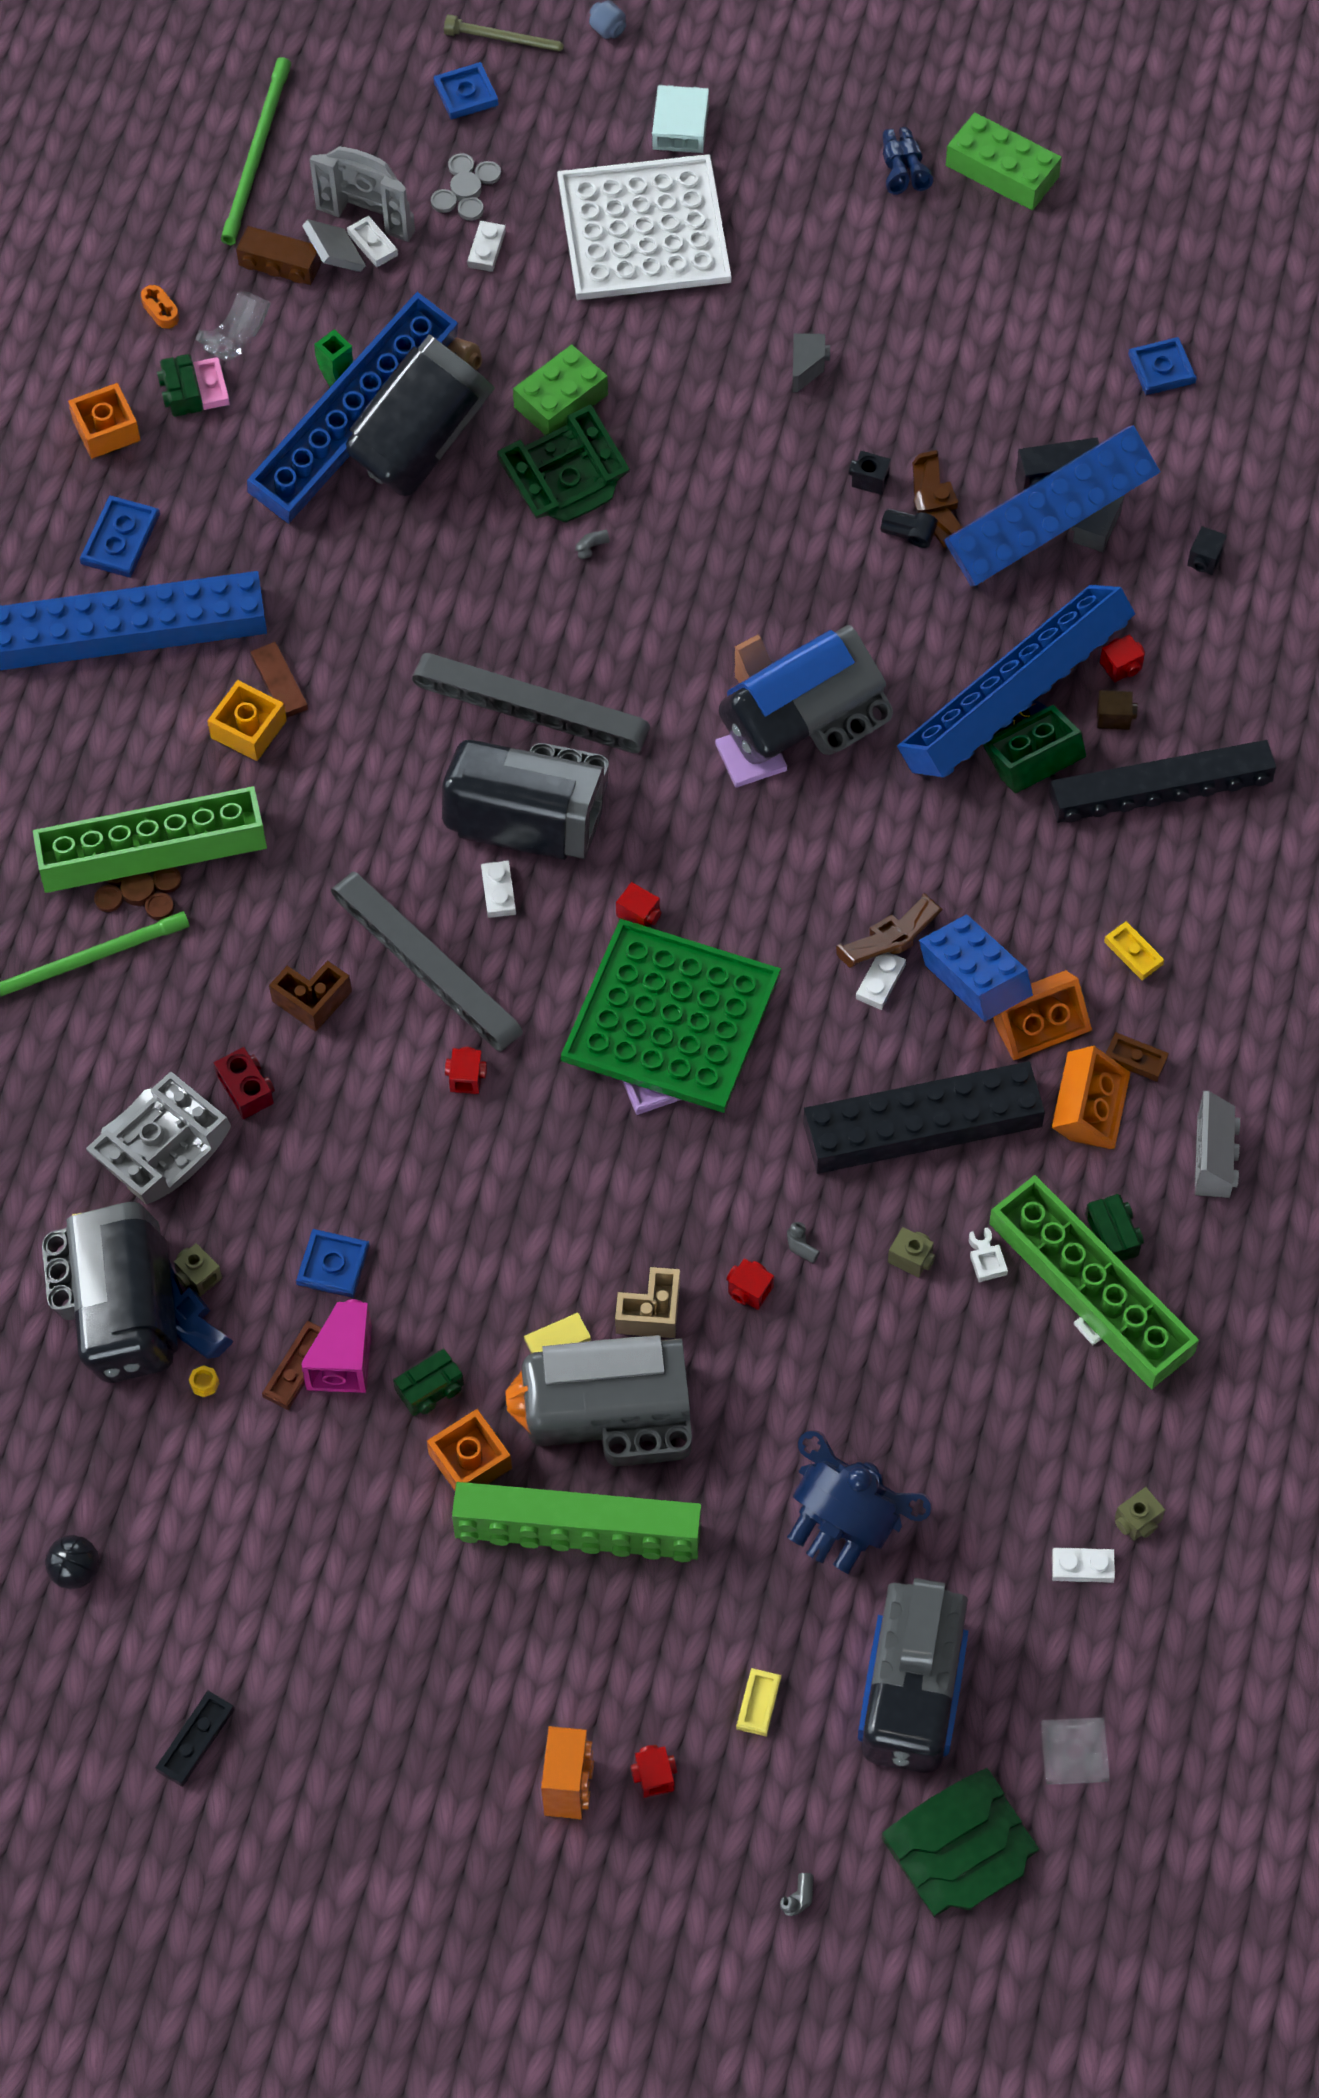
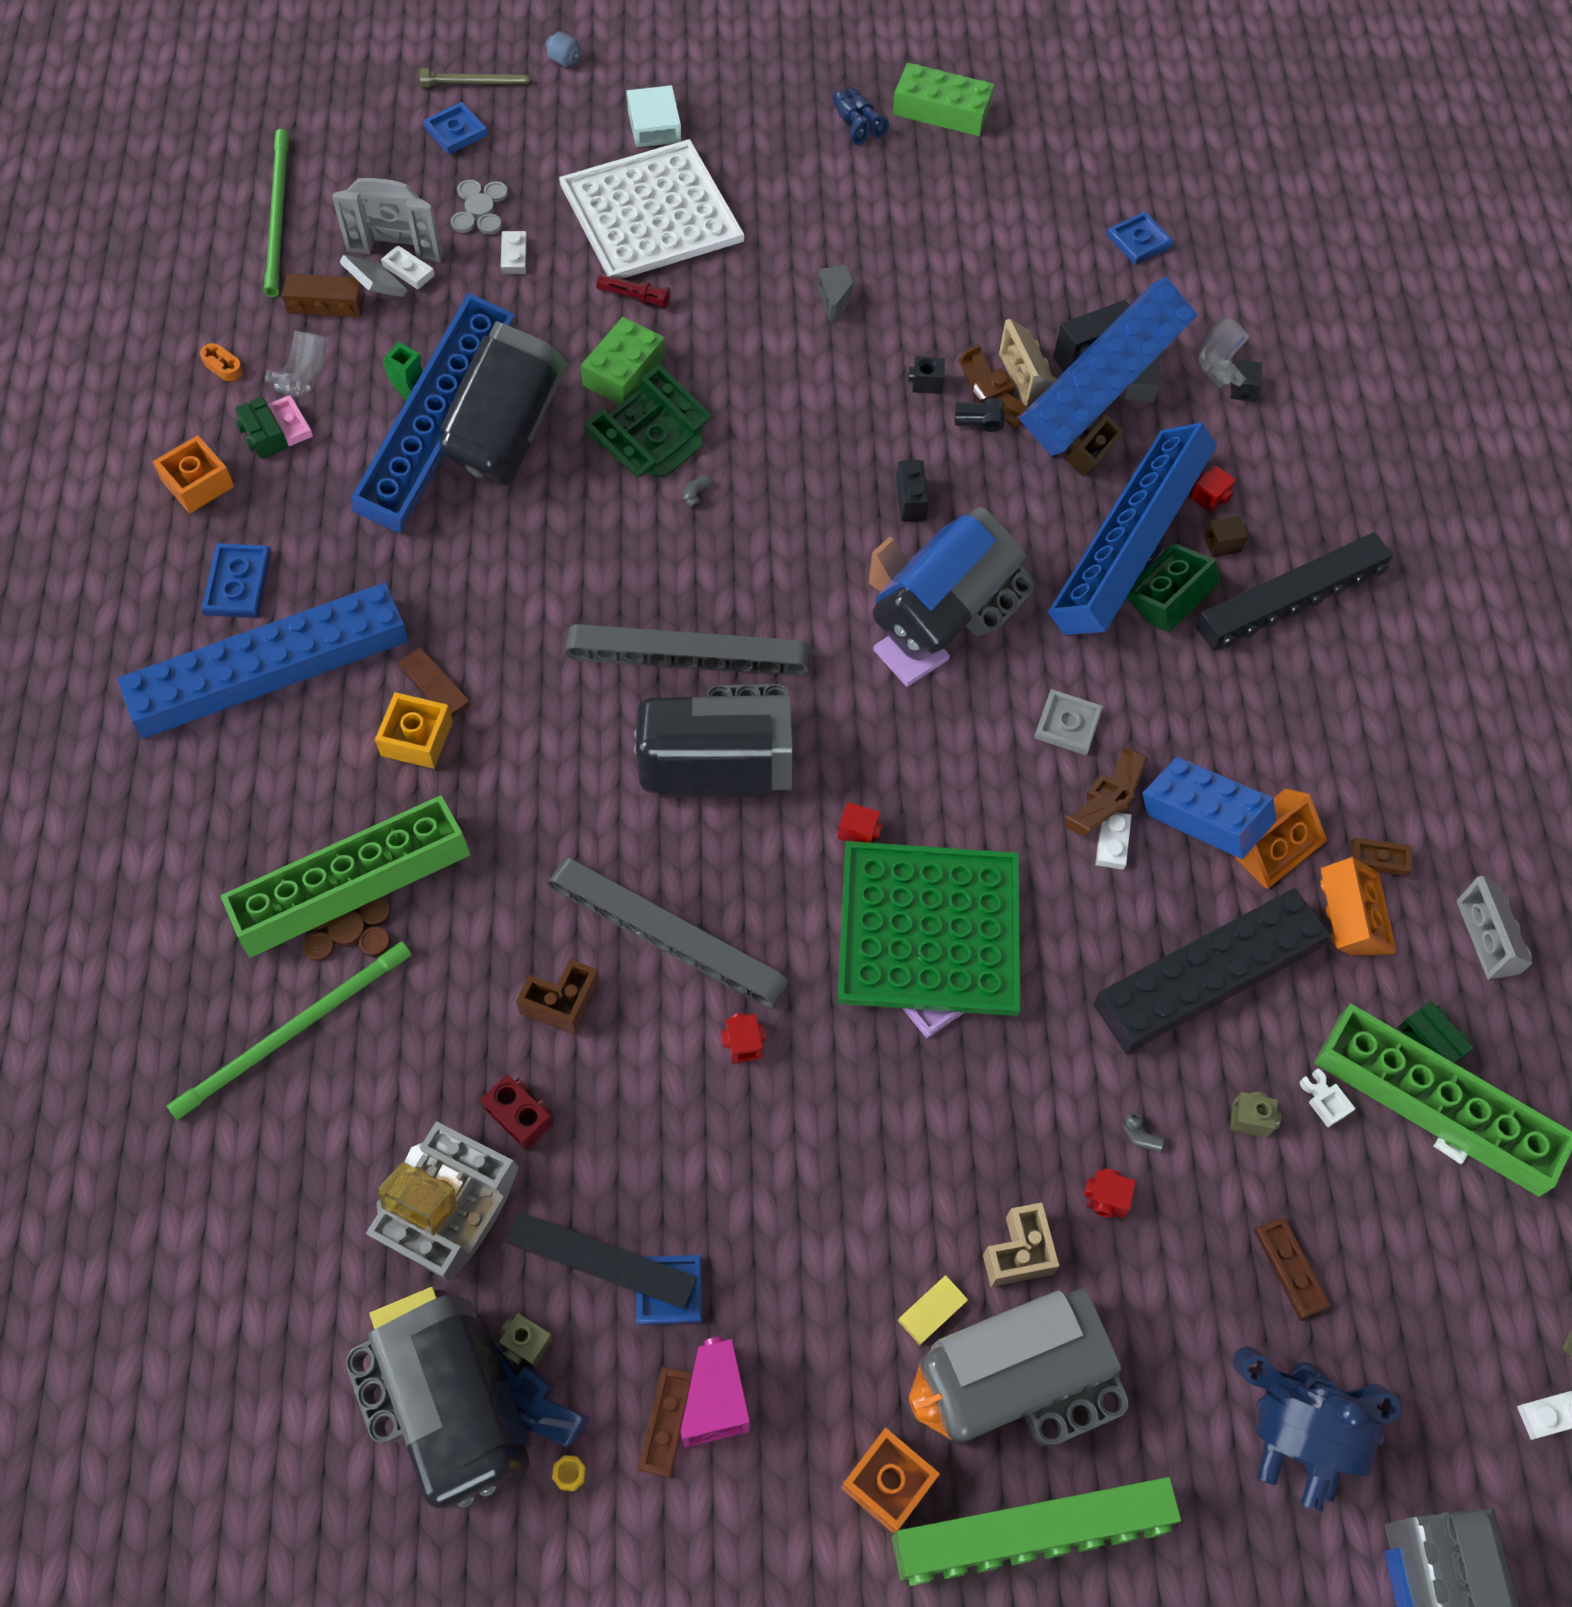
camera: 20 degrees left, 0 degrees up
dark green brick [393,1348,464,1416] -> none
white plate [481,861,516,918] -> none
yellow plate [1104,921,1164,981] -> none
none -> clear yellow brick [378,1162,458,1236]
none -> black tile [506,1212,698,1311]
none -> dark red pin [596,274,671,310]
none -> black brick [896,460,929,522]
none -> tan slope [999,319,1057,408]
none -> light grey tile [1034,689,1103,756]
none -> dark brown brick [1064,414,1124,476]
none -> clear arch [1199,316,1250,388]
none -> copper tile [1254,1217,1331,1320]

